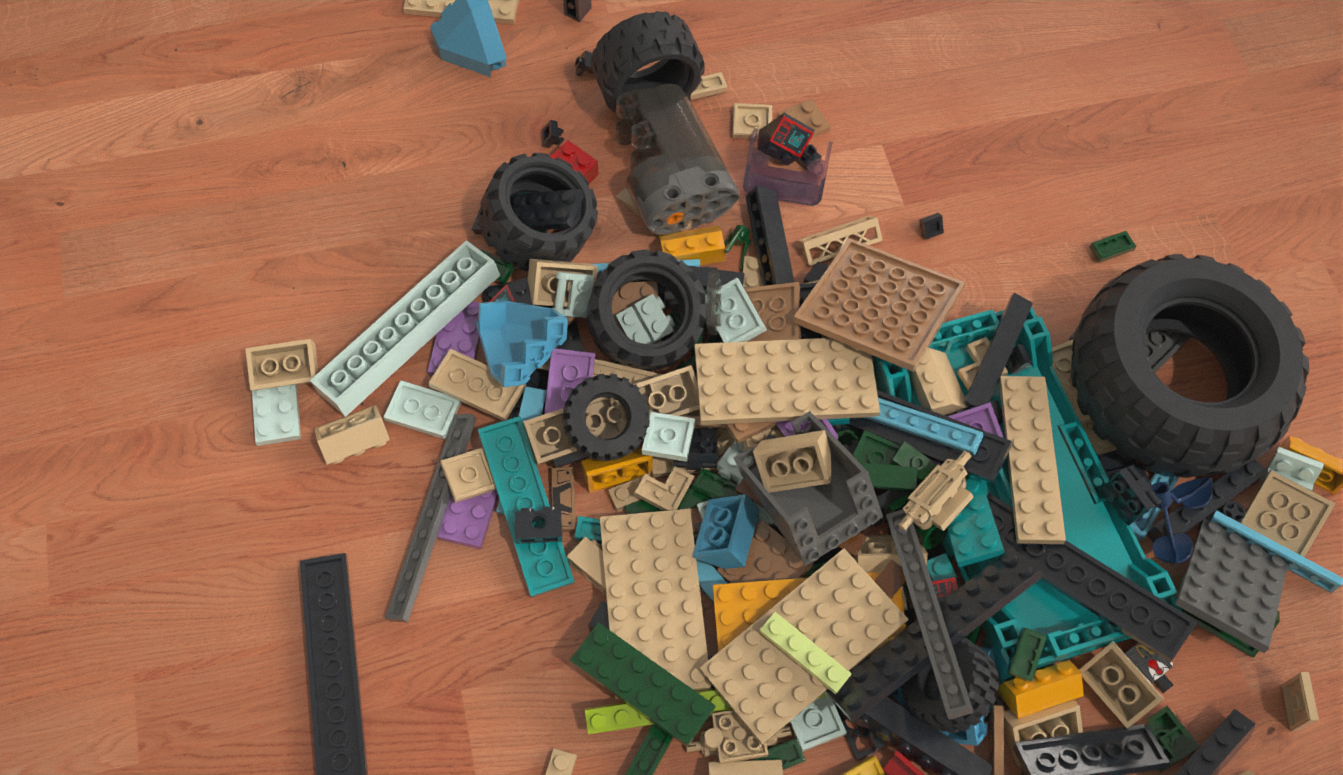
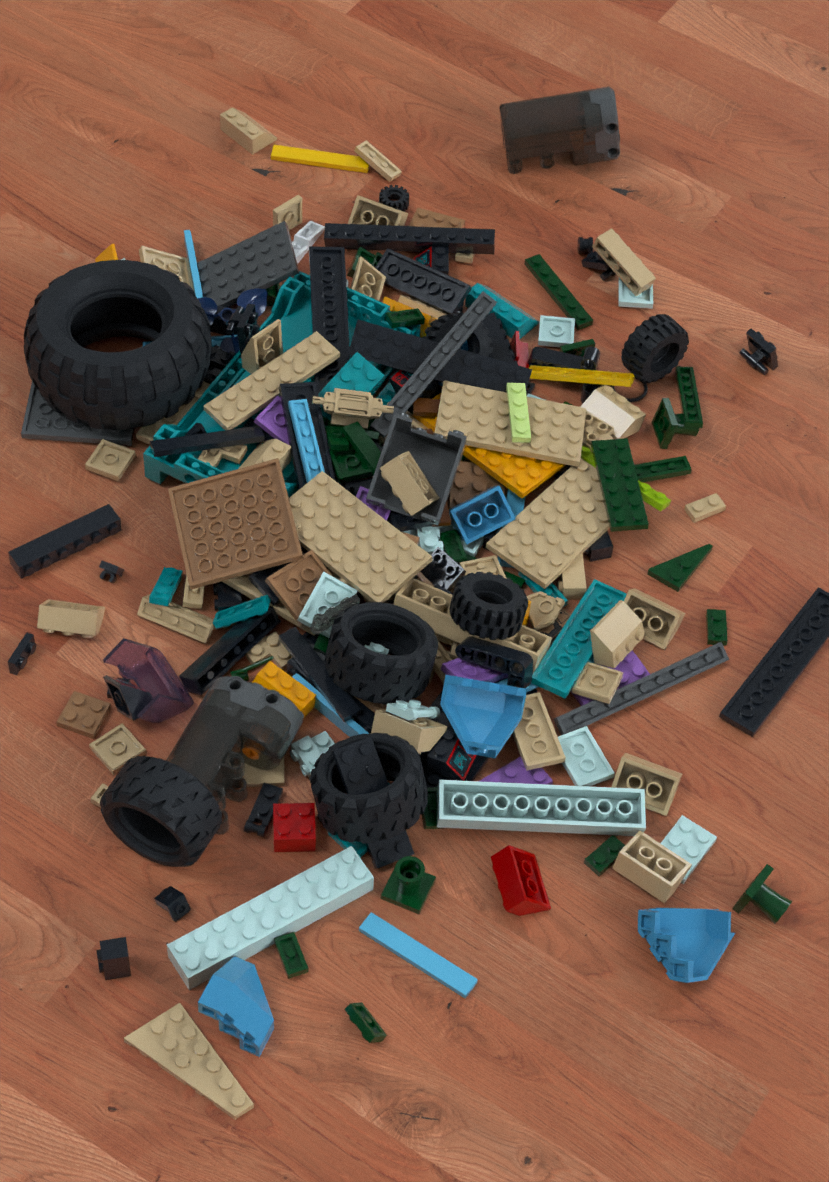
camera: 135 degrees left, 10 degrees down
black brick [515,507,563,544] -> none
black tile [542,120,564,148] -> none
light aqua plate [642,412,695,462] -> none
dark green plate [1089,231,1137,263] -> none
none -> black brick [8,504,122,579]
none -> black plate [8,632,36,675]
none -> tan slope [37,599,105,638]
none -> tan plate [85,439,136,481]
none -> teal plate [149,567,183,606]
none -> light aqua brick [167,846,374,990]
none -> teal plate [213,595,271,629]
none -> tan slope [241,319,283,374]
none -> black plate [244,783,283,837]
none -> dark green plate [274,932,309,979]
none -> light aqua plate [290,731,335,779]
none -> white slope [292,221,325,264]
none -> dark green plate [344,1002,387,1043]
none -> medium azure tile [359,912,478,999]
none -> dark green plant [381,856,436,914]
none -> black beam [455,636,533,689]
none -> red slope [491,845,551,916]
none -> tan plate [527,591,565,631]
none -> dark green plate [584,835,625,876]
none -> tan slope [590,600,645,668]
none -> tan slope [624,588,686,650]
none -> dark azure panel [638,907,735,983]
none -> dark green wing [647,544,713,592]
none -> dark green plate [706,609,728,646]
none -> dark green plant [732,864,792,924]

